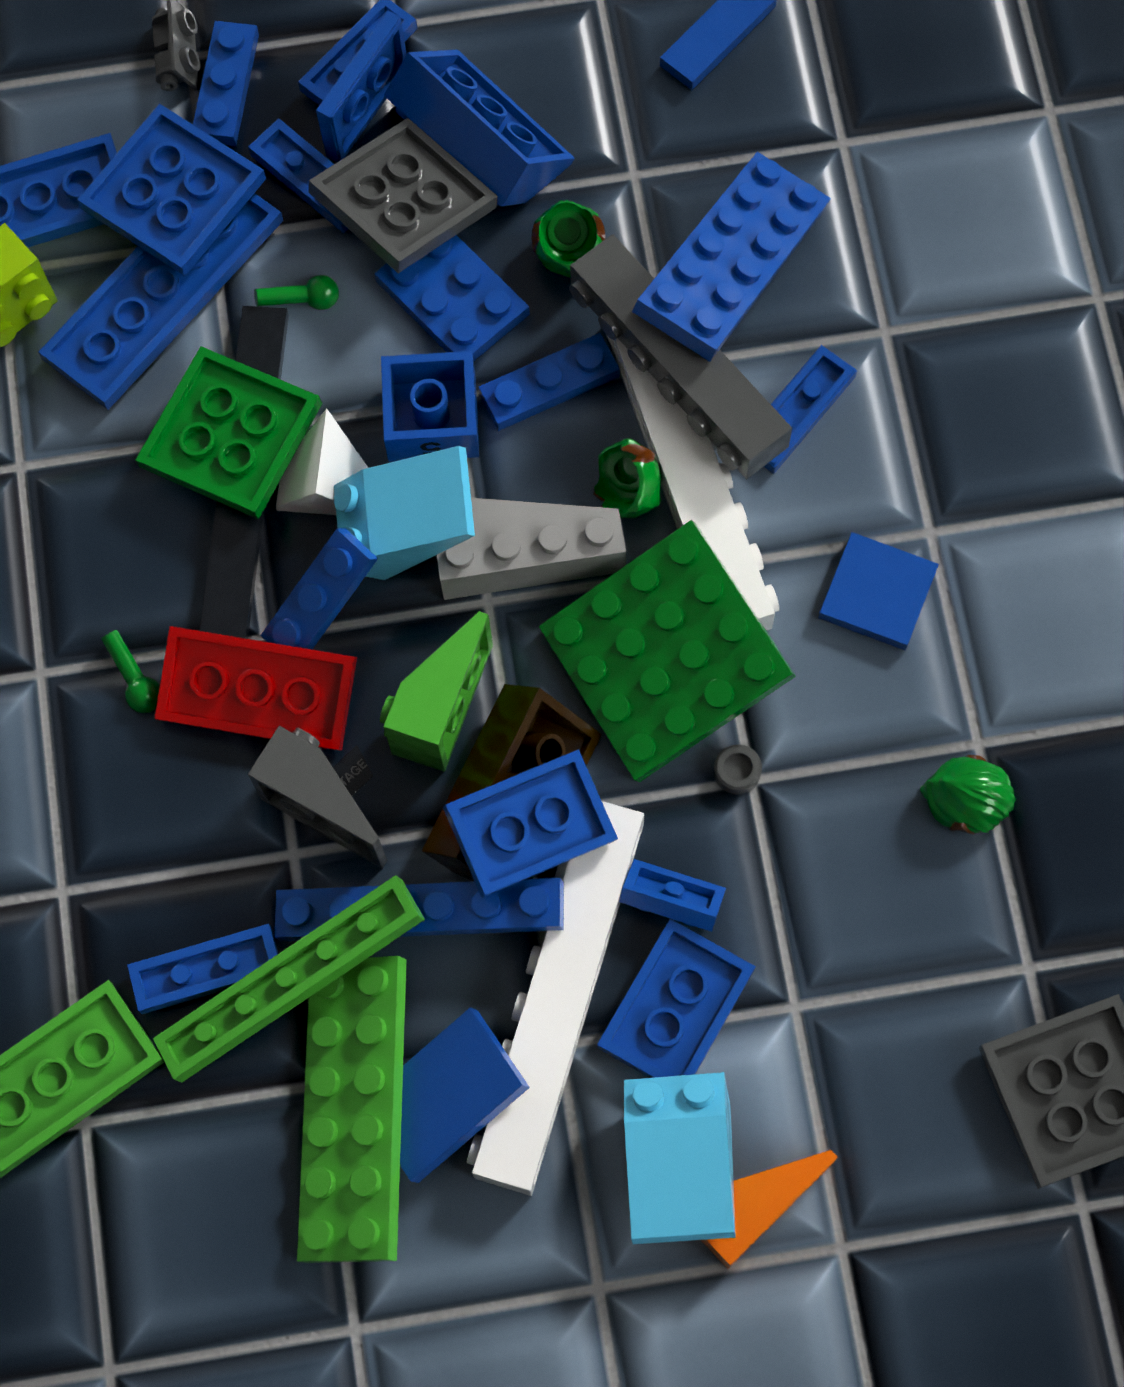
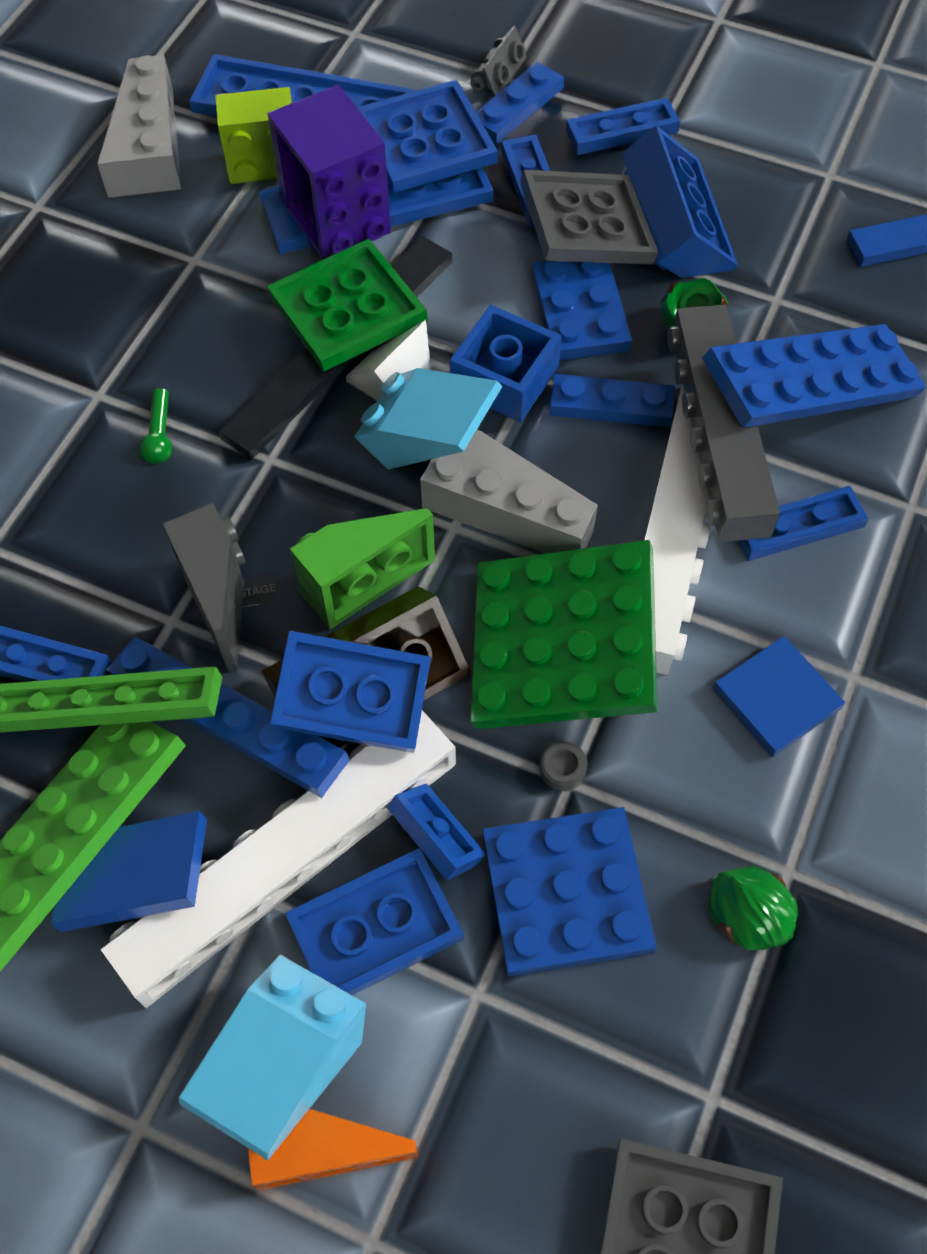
camera: 30 degrees right, 10 degrees down
red plate [155,626,357,750] -> none
green bar [254,275,339,310] -> none
blue plate [260,528,378,649] -> none
blue tile [316,10,407,162] -> none
green hair [593,438,662,519] -> none
none -> dark purple container [267,84,391,260]
none -> blue plate [483,807,657,977]

